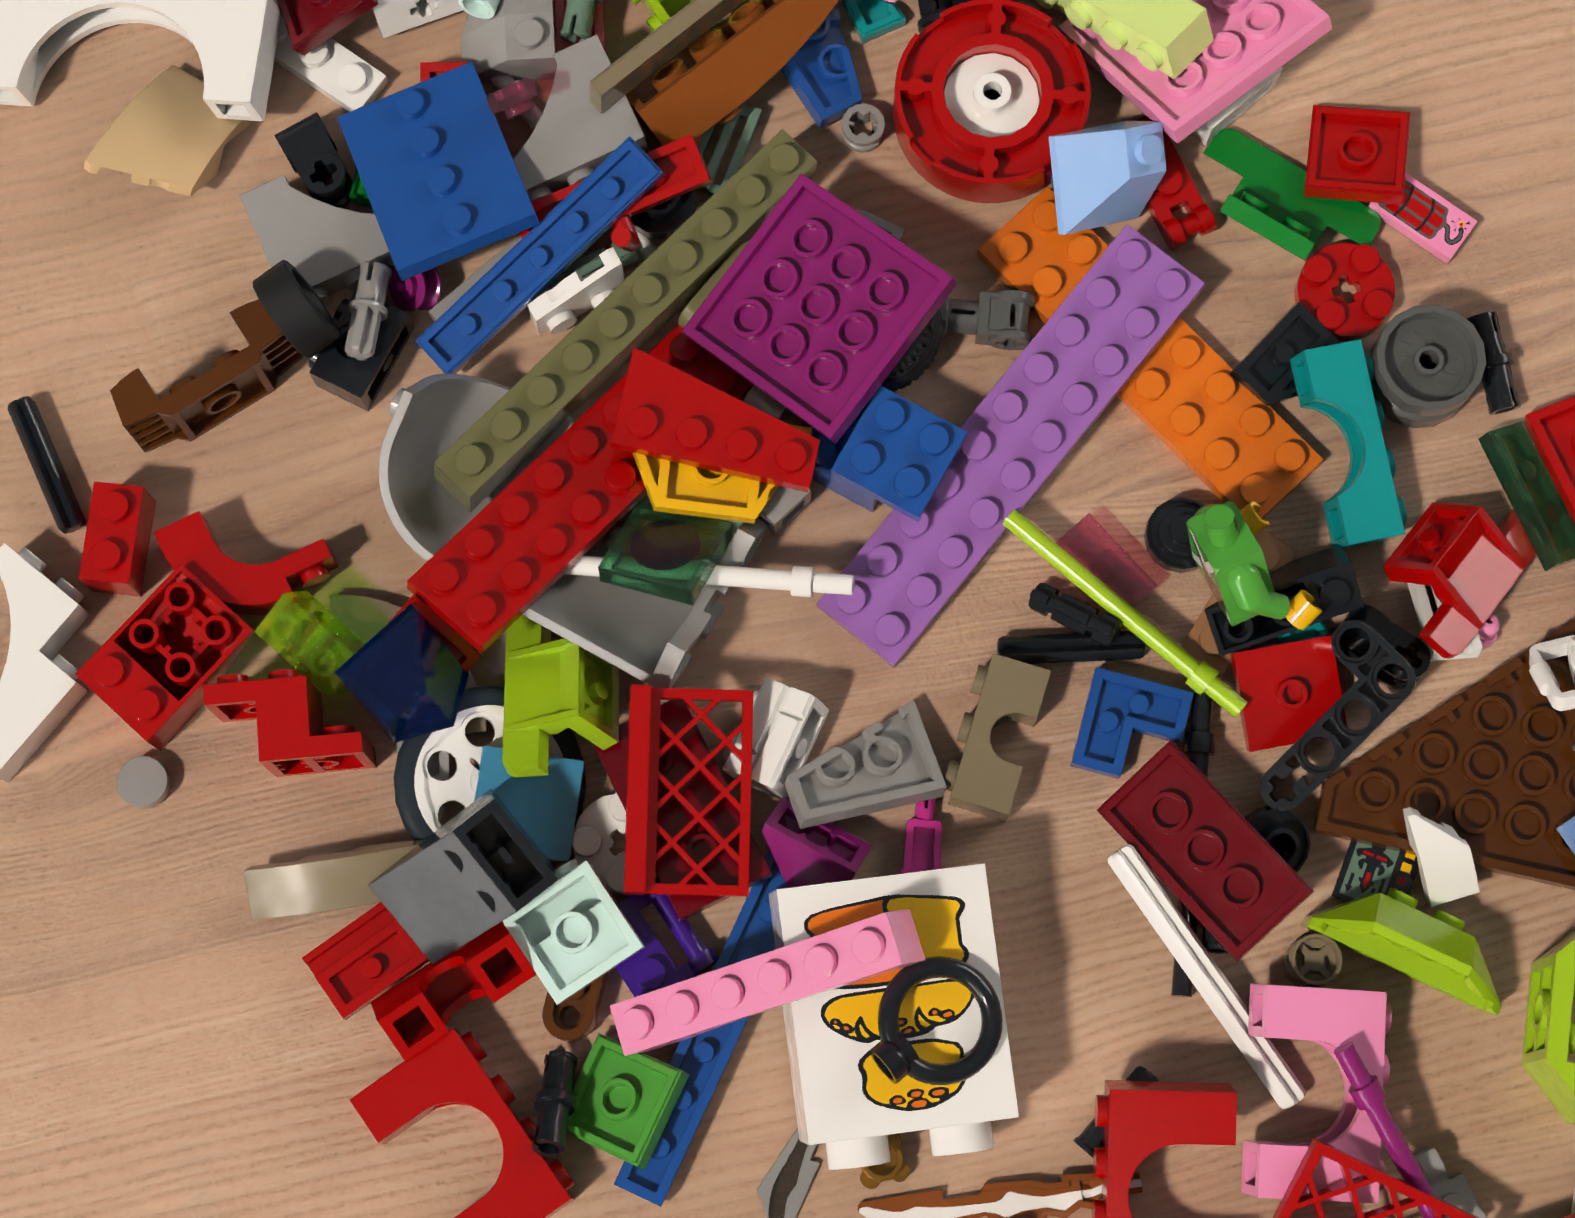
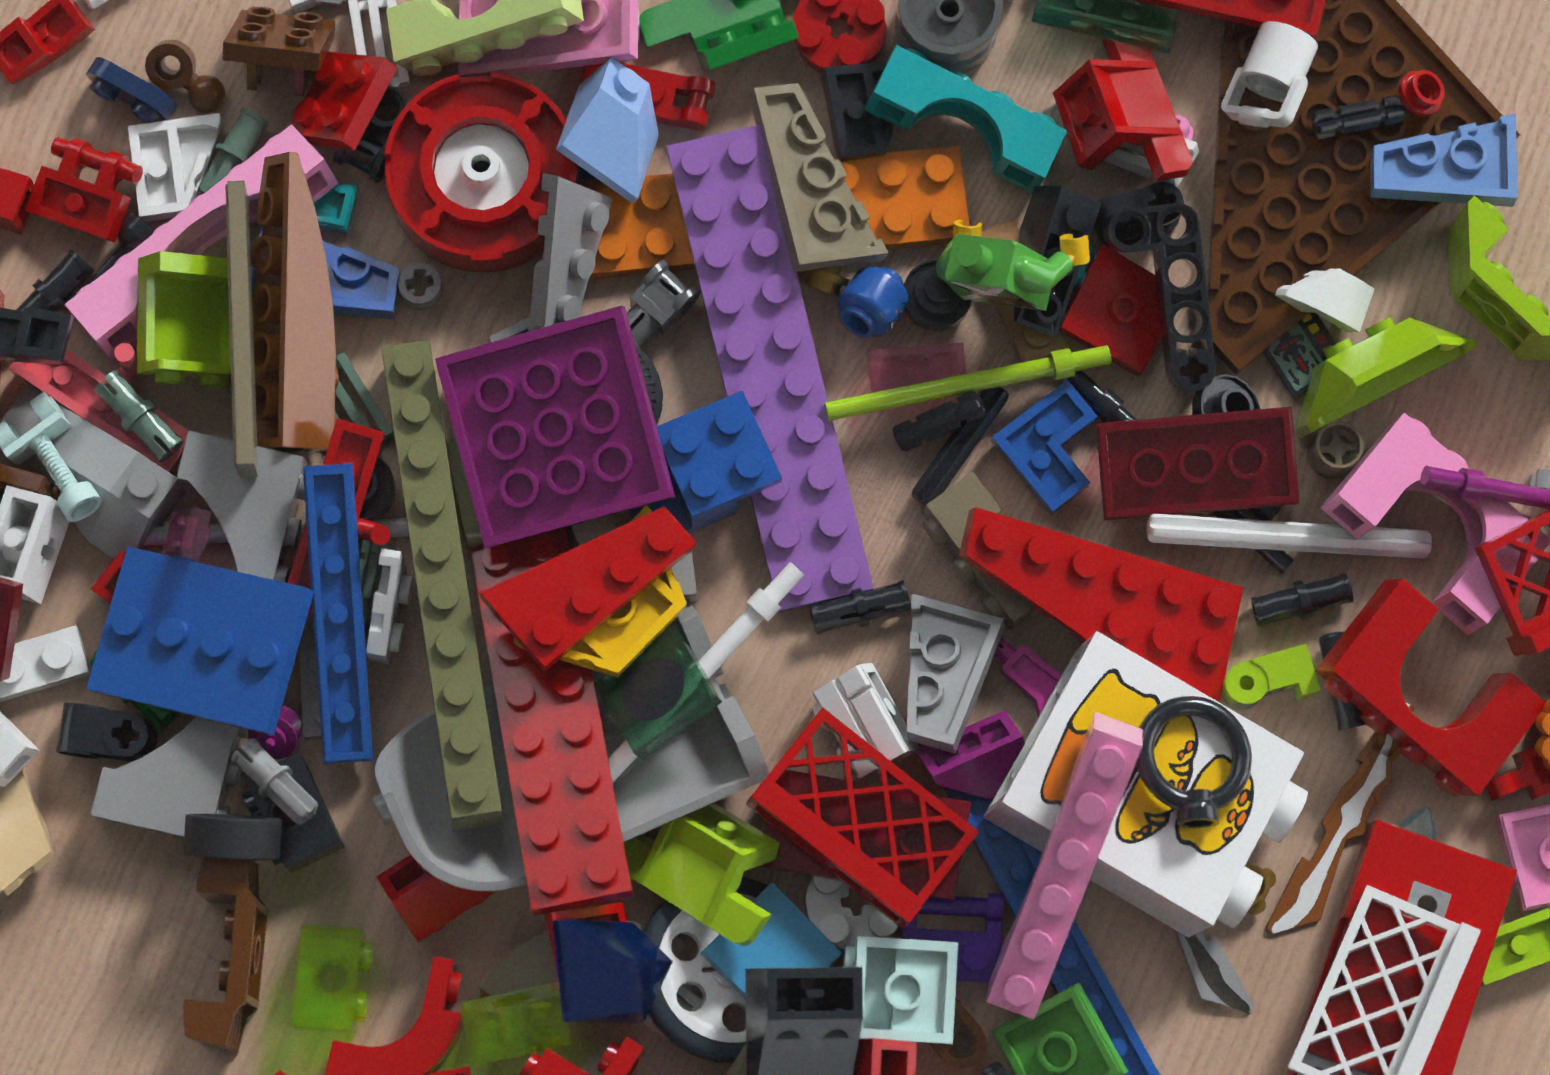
camera: 60 degrees left, 0 degrees up
none -> clear neon green brick [291,924,374,1033]
none -> red slope [376,854,498,942]
none -> light grey wing [530,173,613,328]
none -> dark tan wing [749,83,889,272]
none -> pearl gold plate [802,266,849,296]
none -> black pin [809,580,911,635]
none -> blue head [838,266,909,338]
none -> red wing [959,507,1244,703]
none -> lime leg [1221,644,1321,710]
none -> black pin [1251,573,1354,627]

